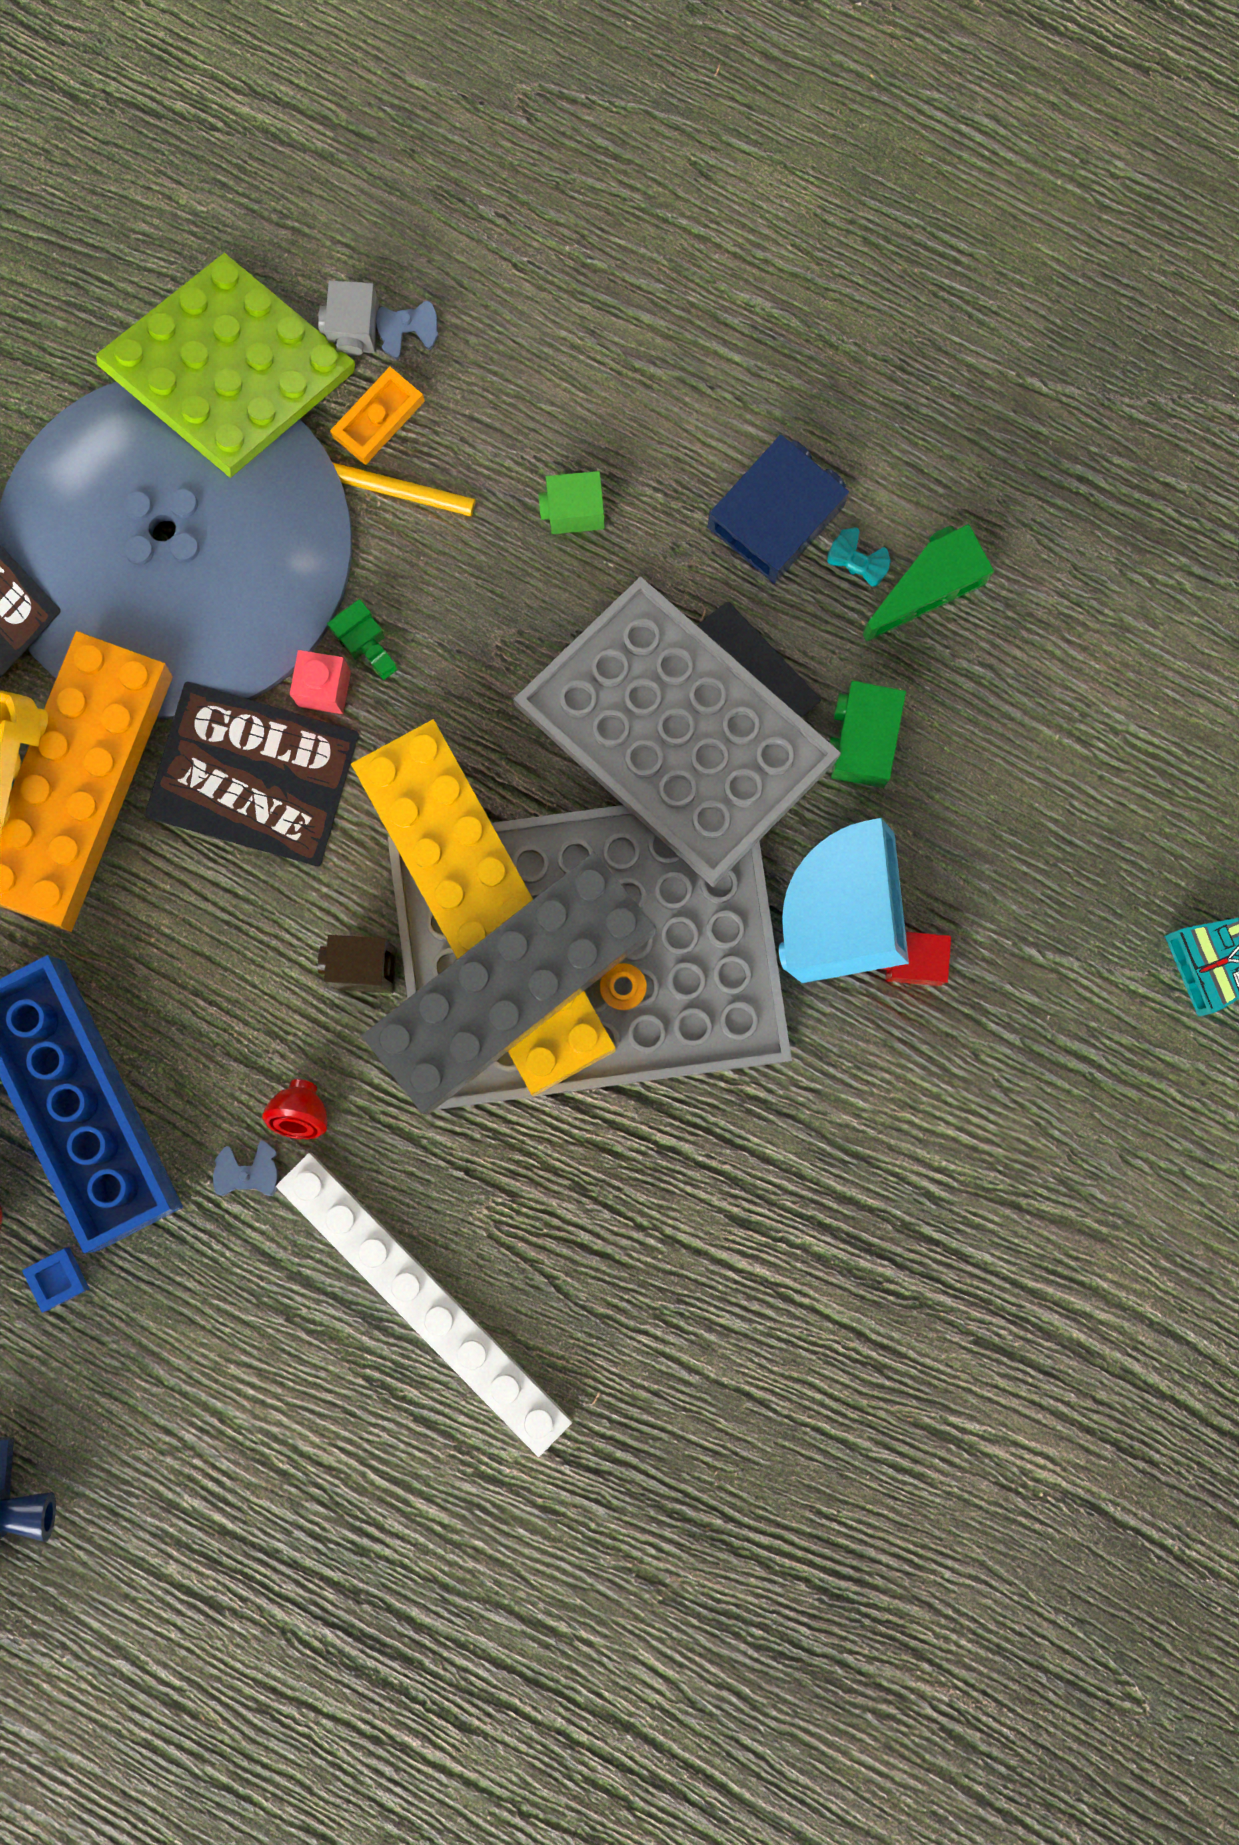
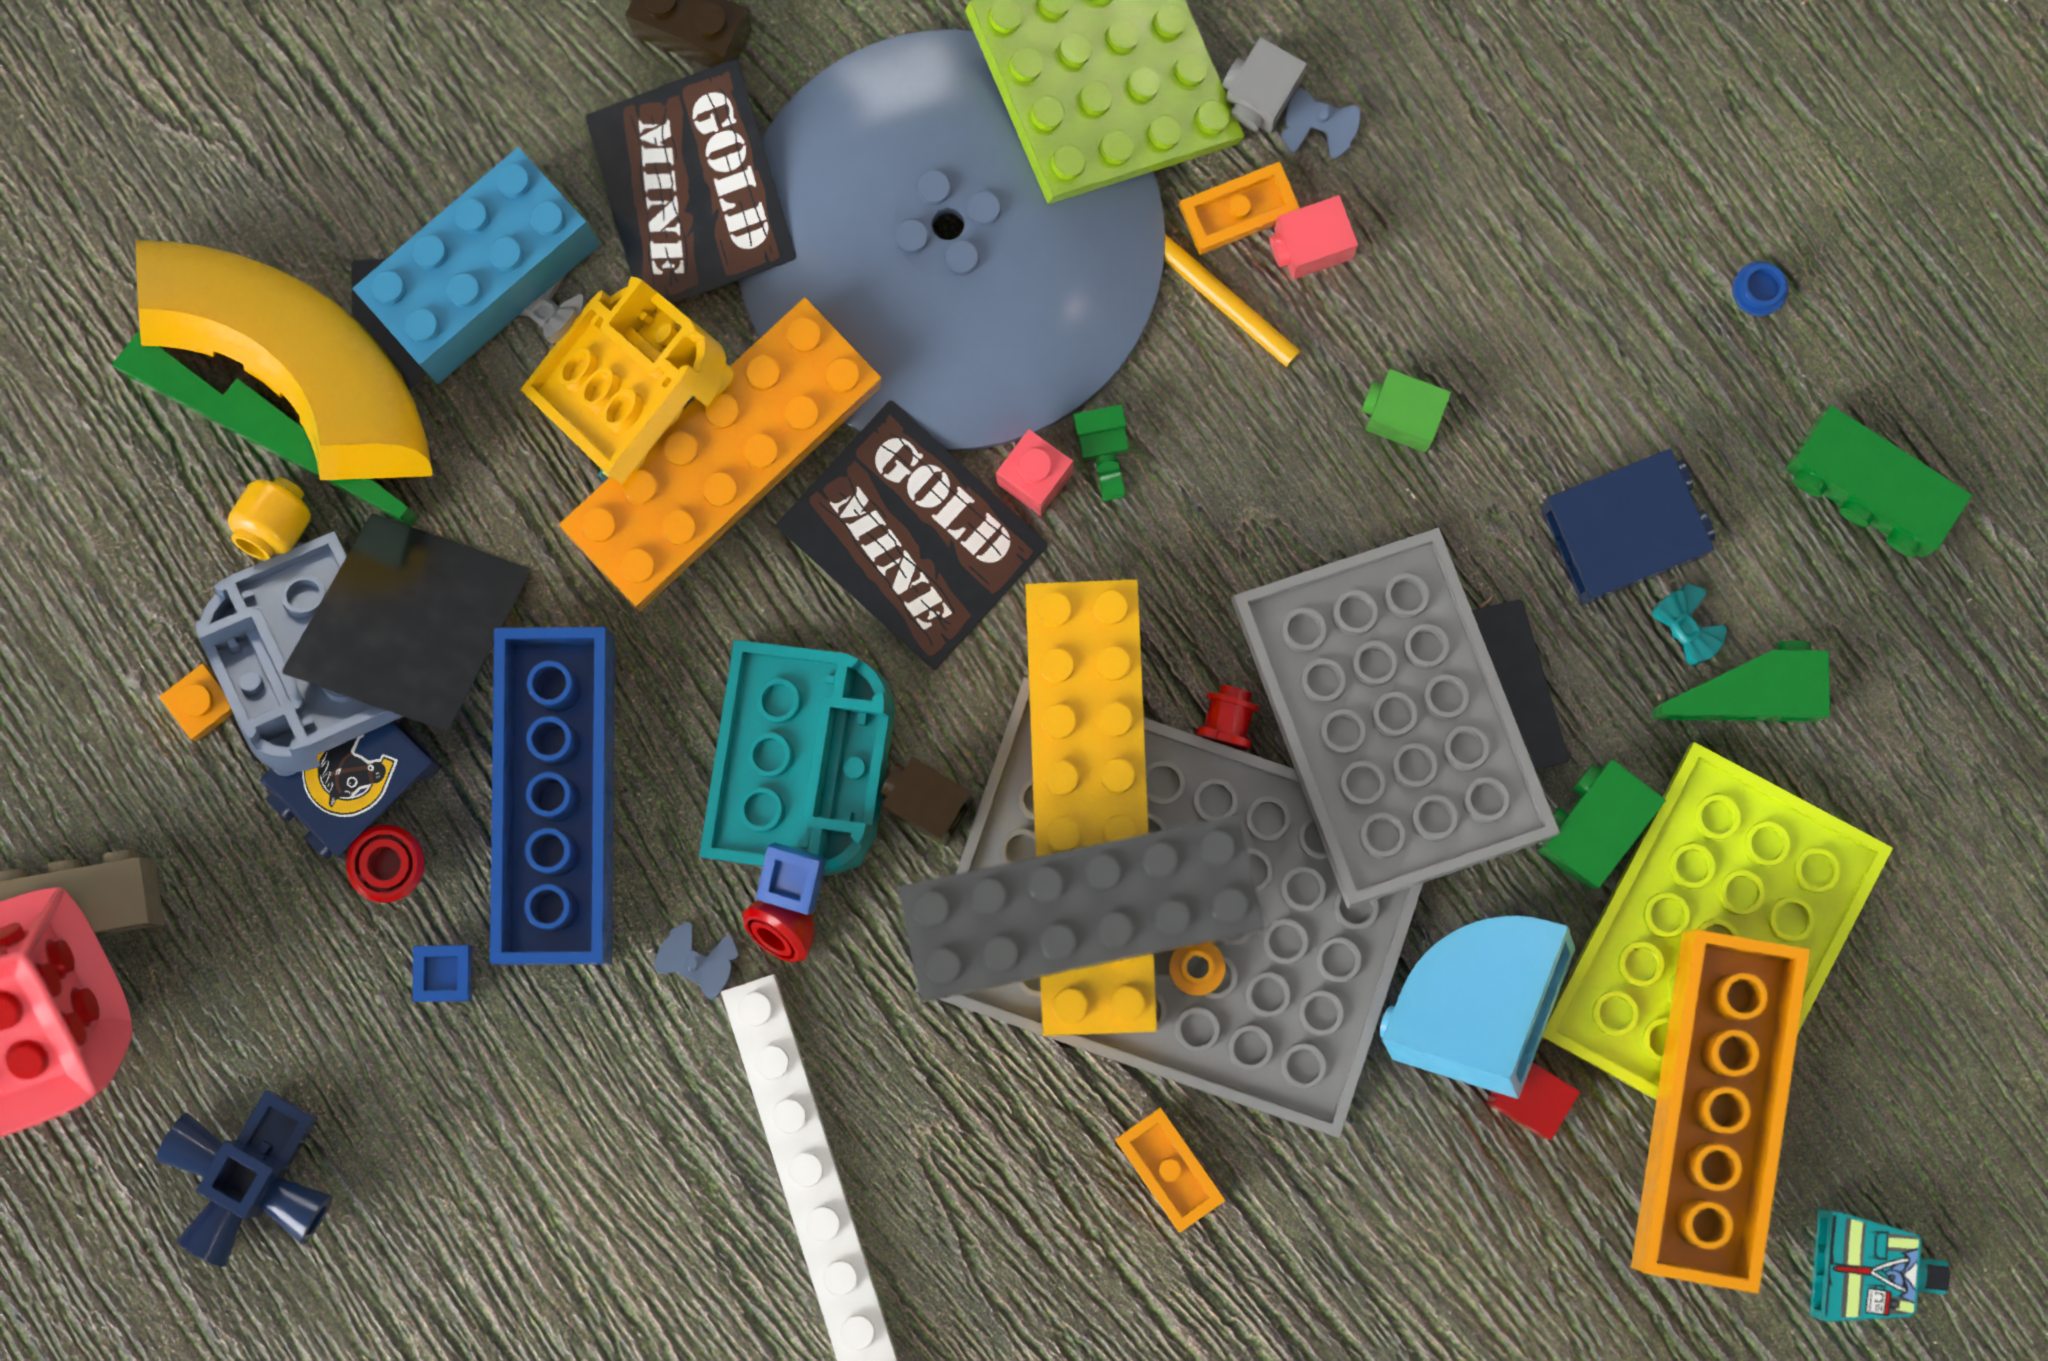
camera: 30 degrees right, 0 degrees up
none -> teal plate [699,640,895,876]
none -> plate [756,842,827,915]
none -> light orange plate [1115,1107,1226,1233]
none -> red brick [1195,685,1260,751]
none -> coral brick [1269,195,1358,280]
none -> neon yellow plate [1542,742,1893,1101]
none -> light orange brick [1631,929,1810,1294]
none -> blue plate [1732,262,1788,316]
none -> green brick [1783,405,1972,558]

